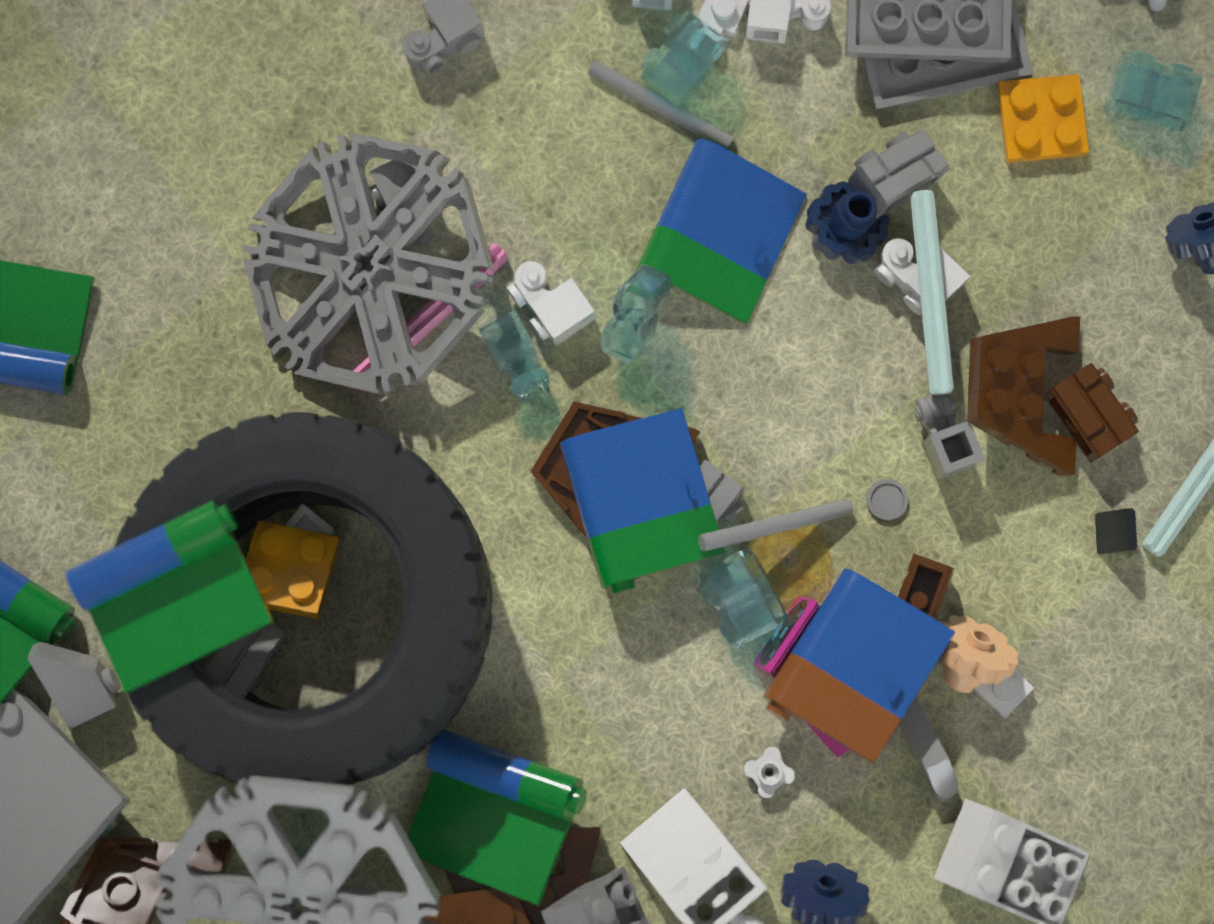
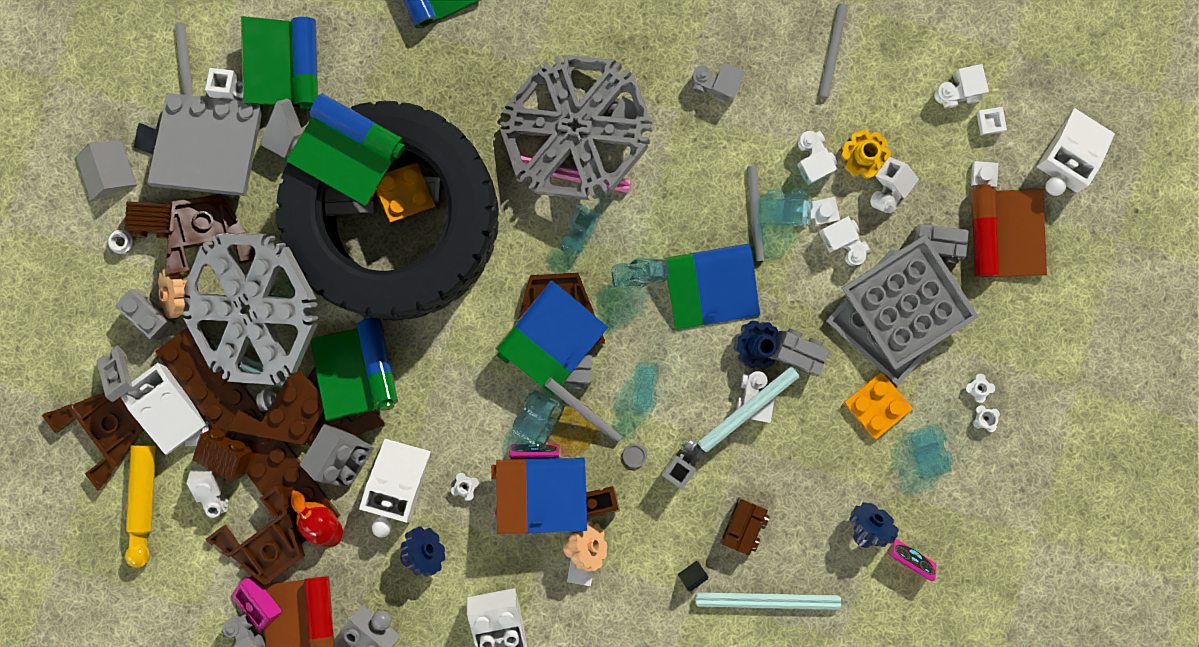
camera: 50 degrees right, 5 degrees up
white brick [507,261,596,346] -> none
light grey piece [899,697,958,802] -> none
reddish brown wing [967,316,1080,476] -> none
none -> clear light blue brick [632,362,659,412]

